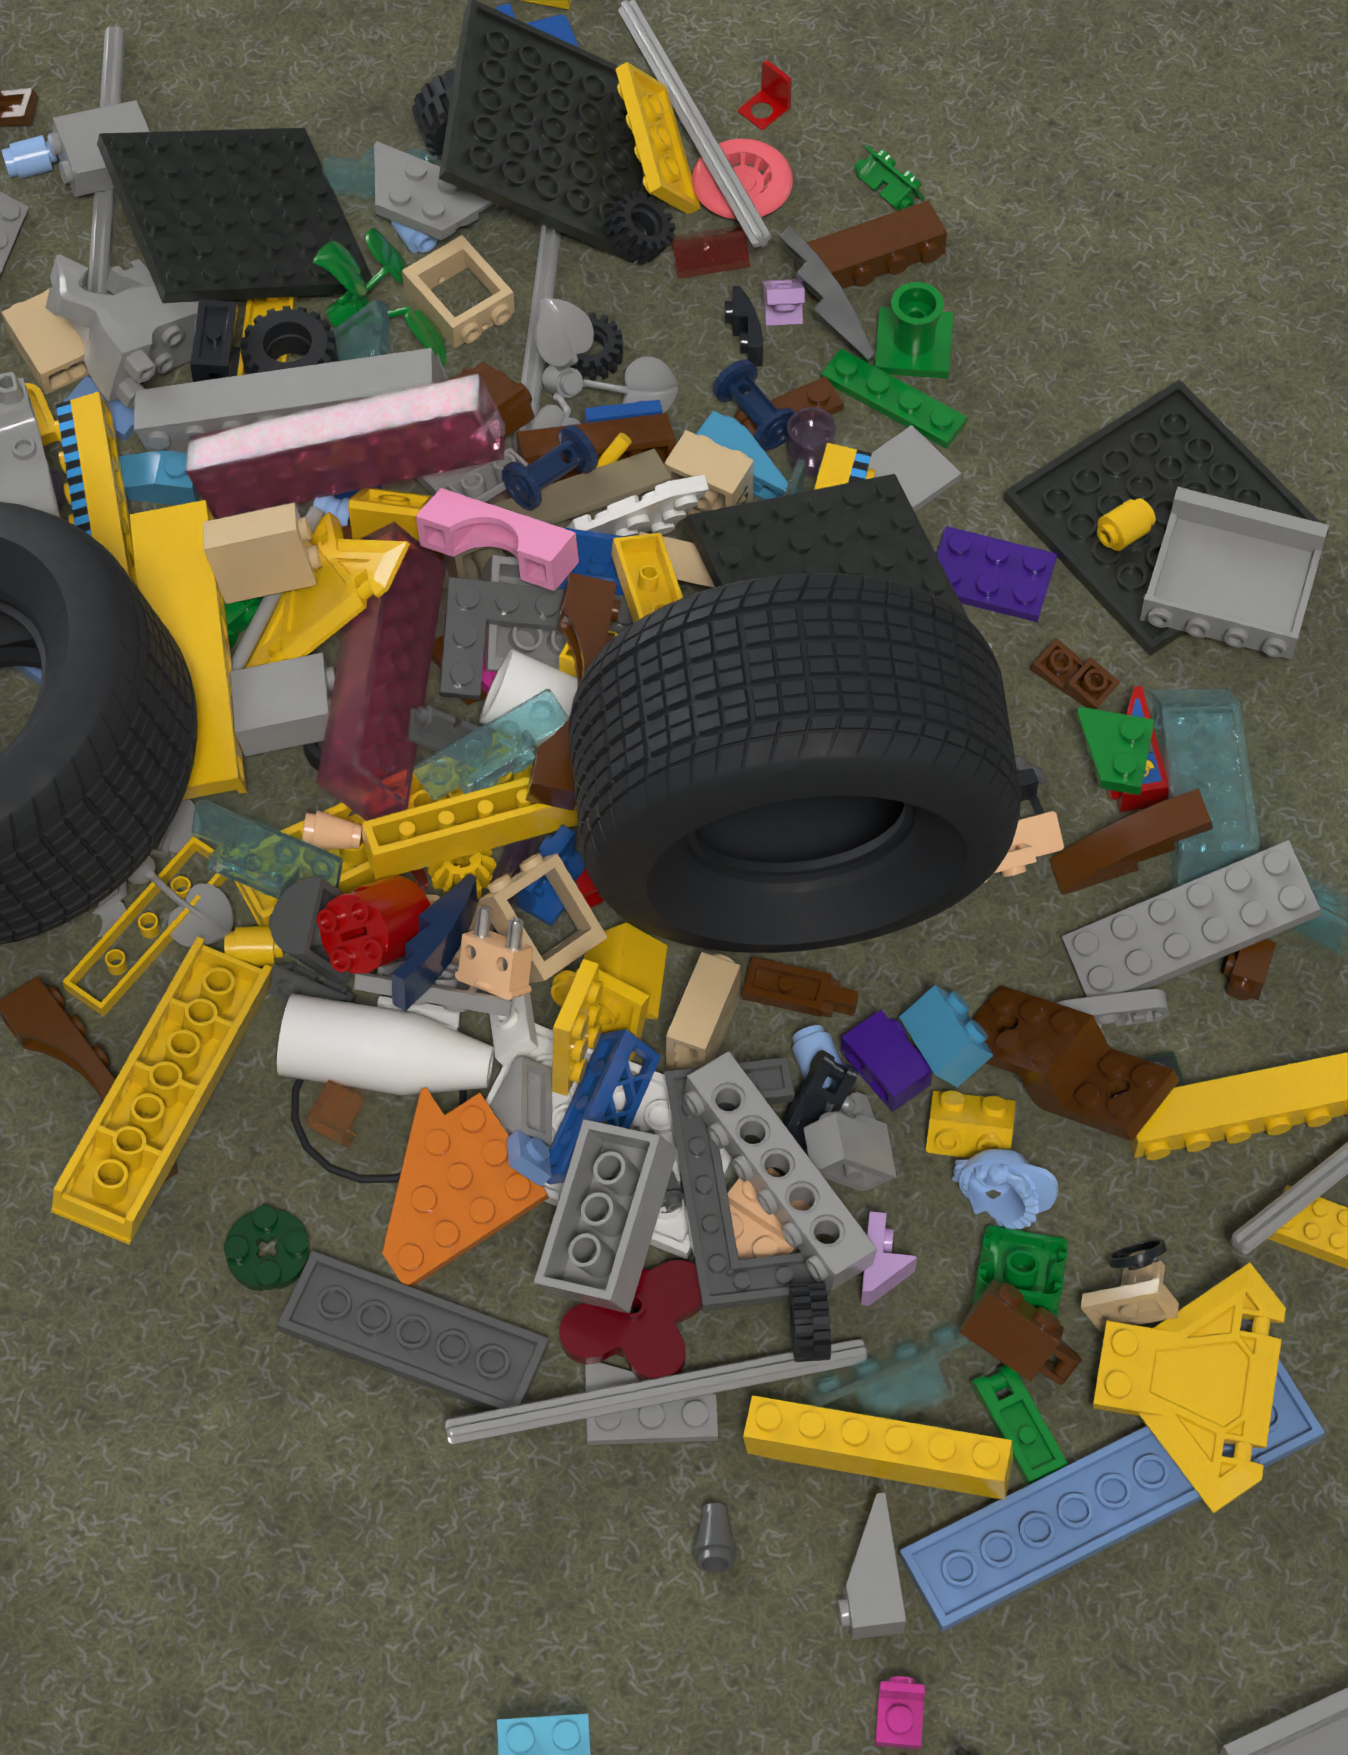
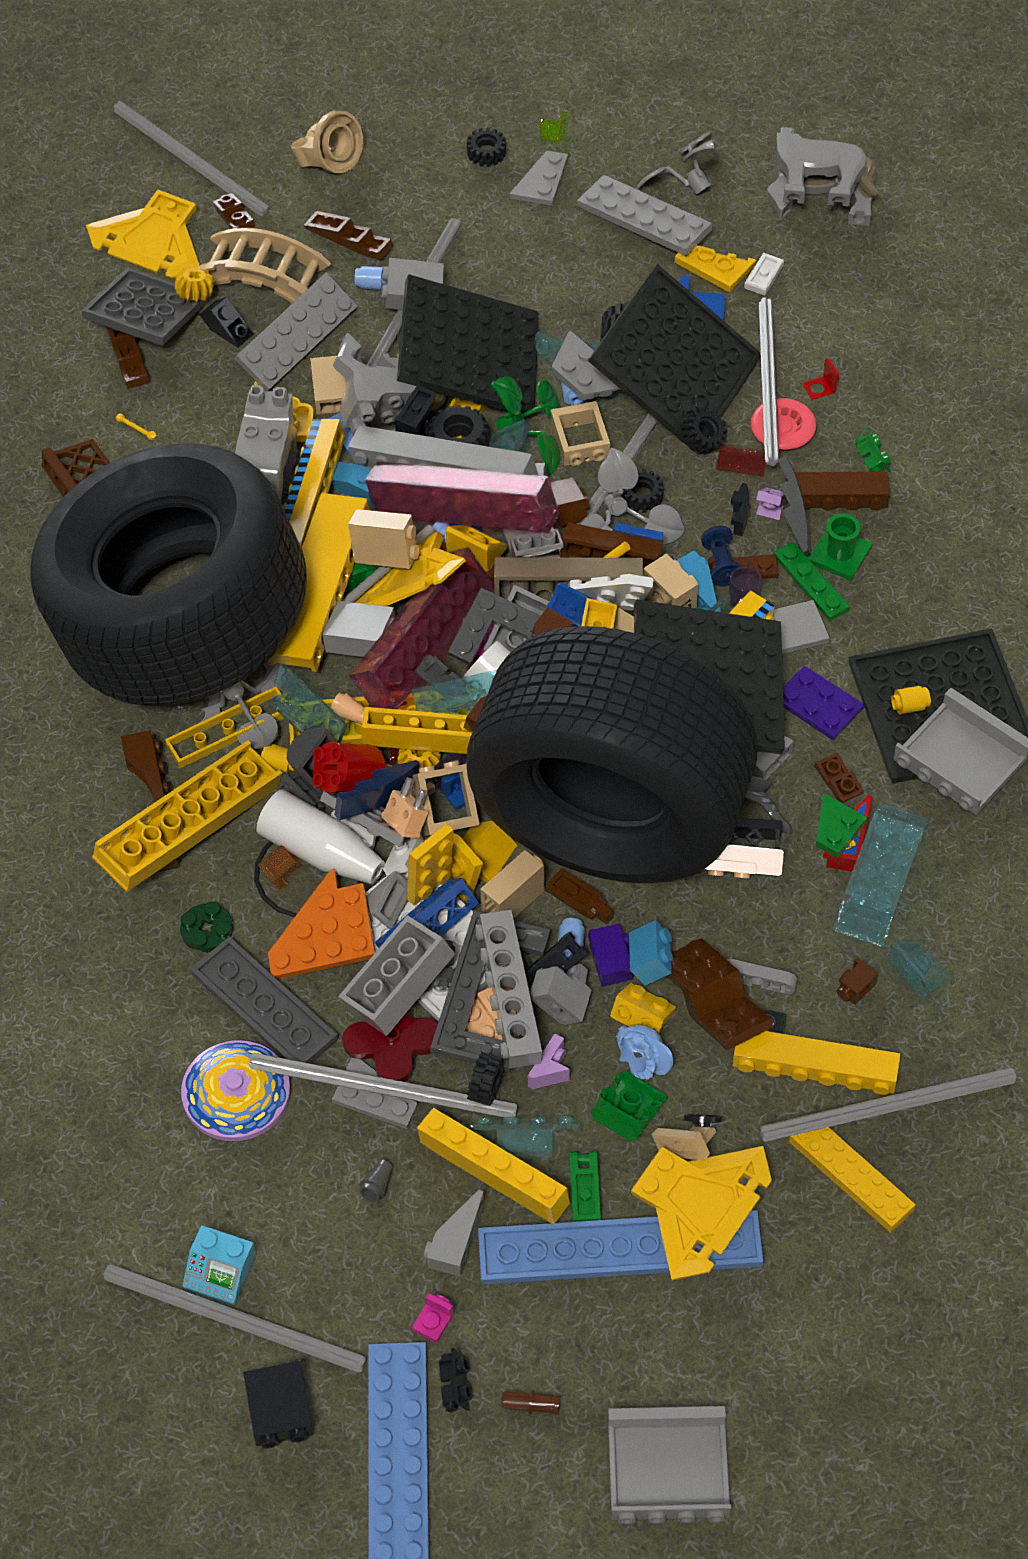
camera: 25 degrees right, 5 degrees down
bright pink arch [416,488,579,591] -> none
dark blue hose [502,425,598,511] -> none
medium blue plate [507,1129,552,1187] -> none
yellow plate [615,62,701,214] -> none
reddish brown brick [959,1279,1082,1385] -> none
reddish brown slope [1049,788,1213,895] -> none
light grey plate [1062,840,1322,997] -> none
none -> dish [181,1040,290,1141]

